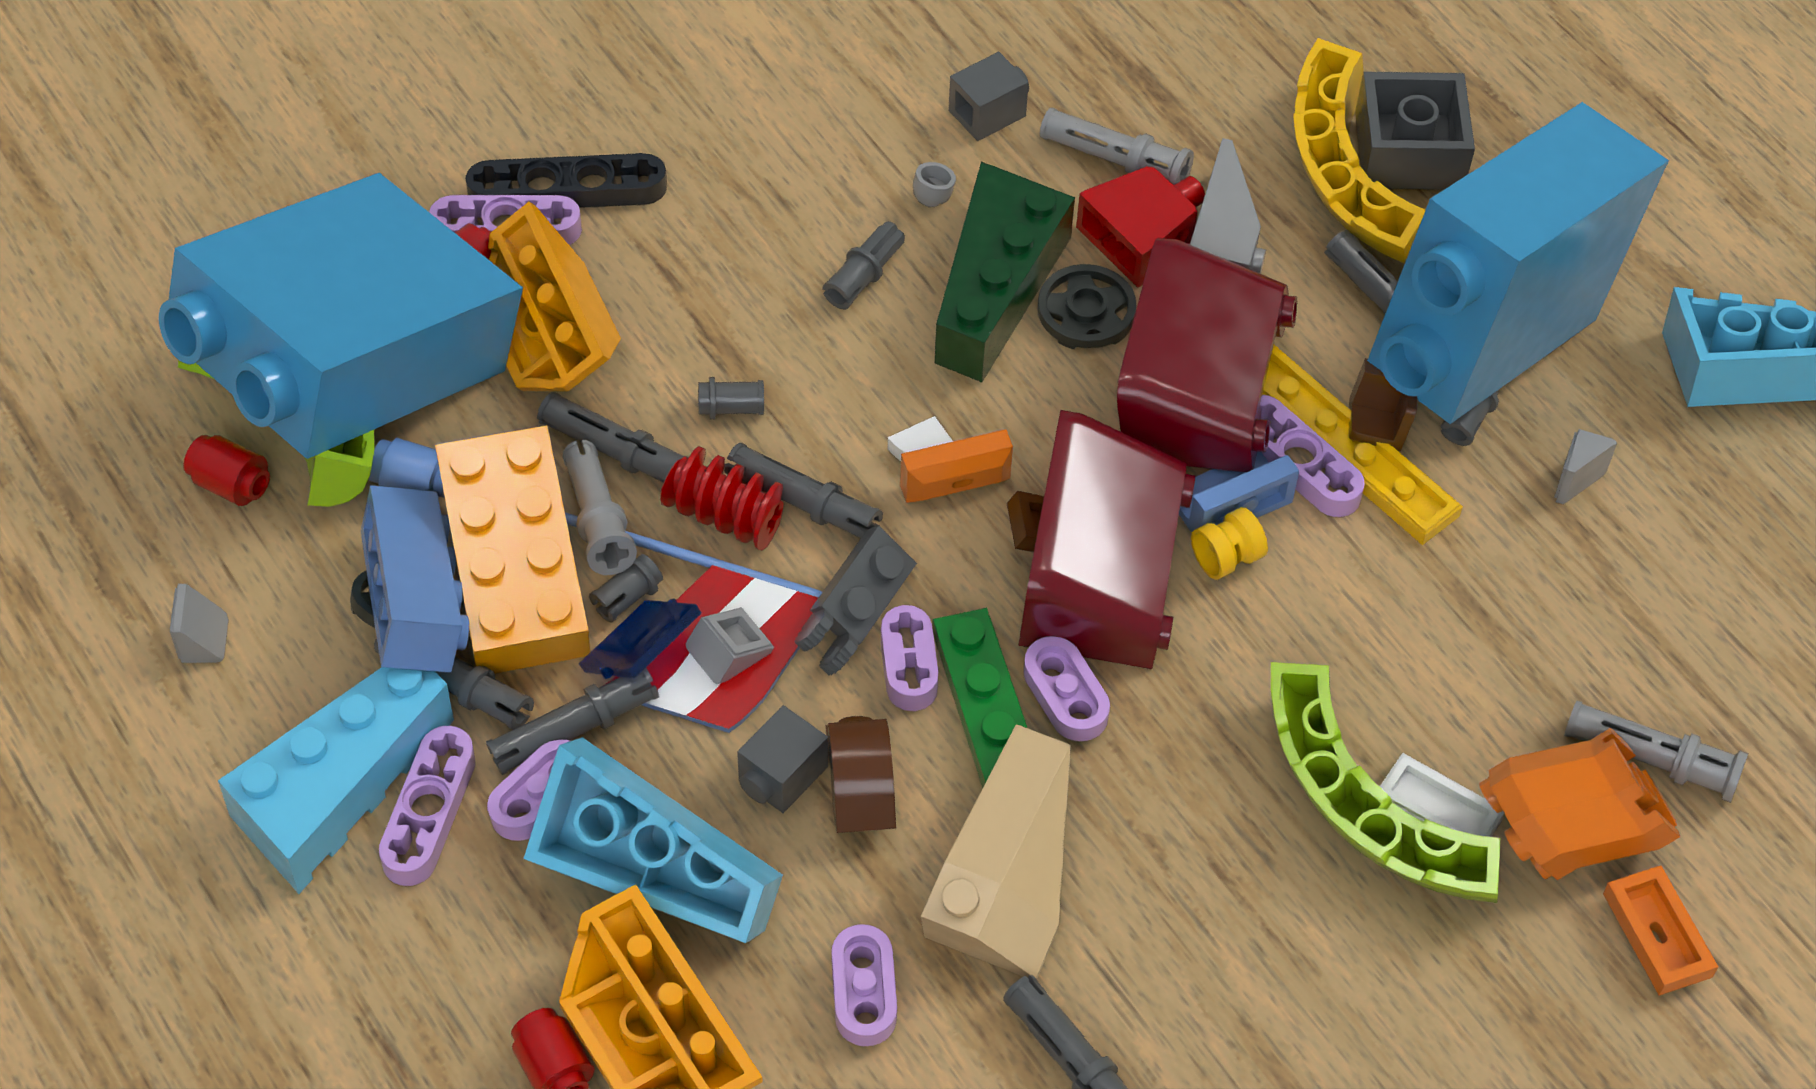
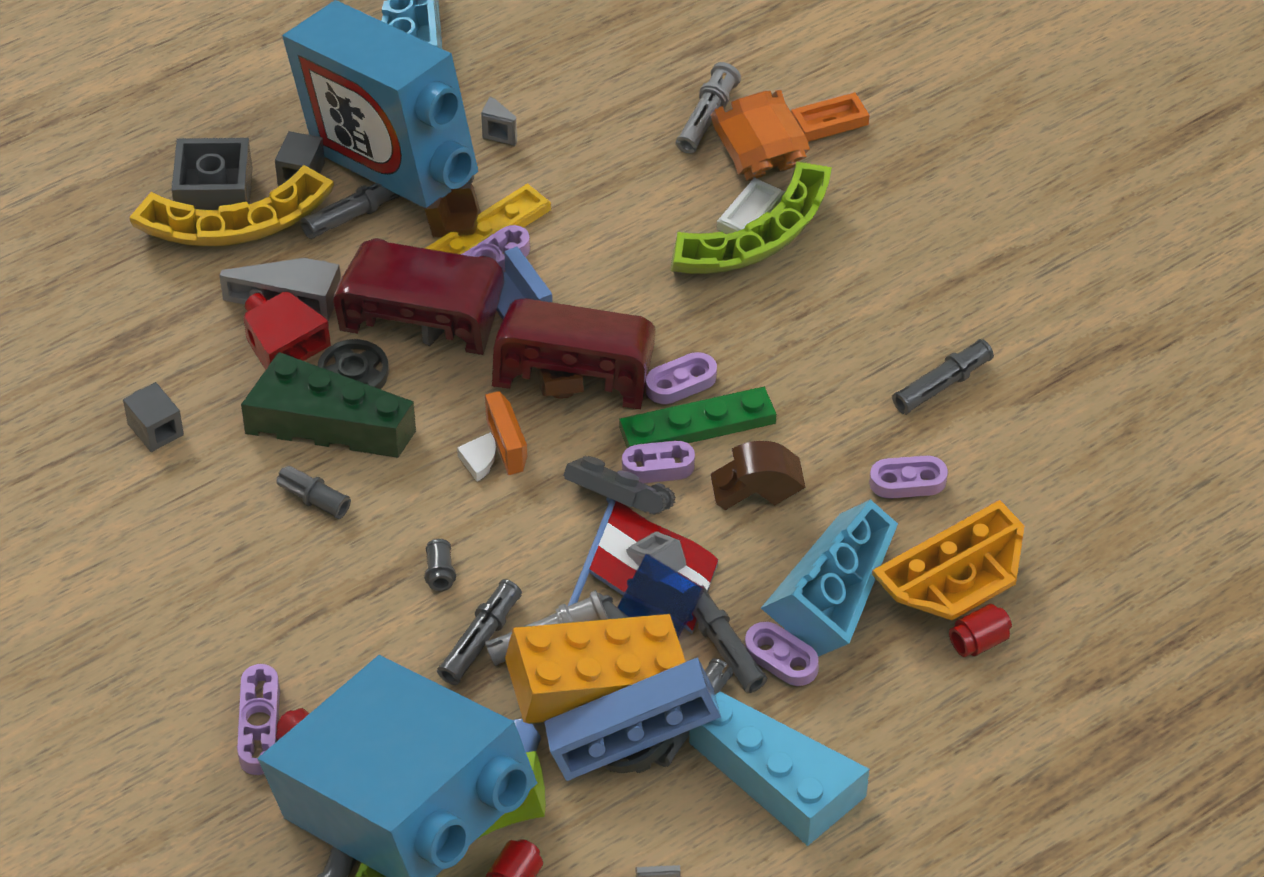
camera: 90 degrees left, 5 degrees down
lavender beam [379,726,475,886] -> none
black beam [465,153,667,208] -> none
light orange wedge [488,201,621,391] -> none
red piece [660,446,784,551] -> none
dark grey pin [724,443,883,539] -> none
dark grey brick [737,705,828,813] -> none
light grey hinge [913,162,956,207] -> none
tan wedge [921,724,1071,979] -> none
light grey pin [1040,107,1194,185] -> none
yellow wheel [1190,507,1268,580] -> none

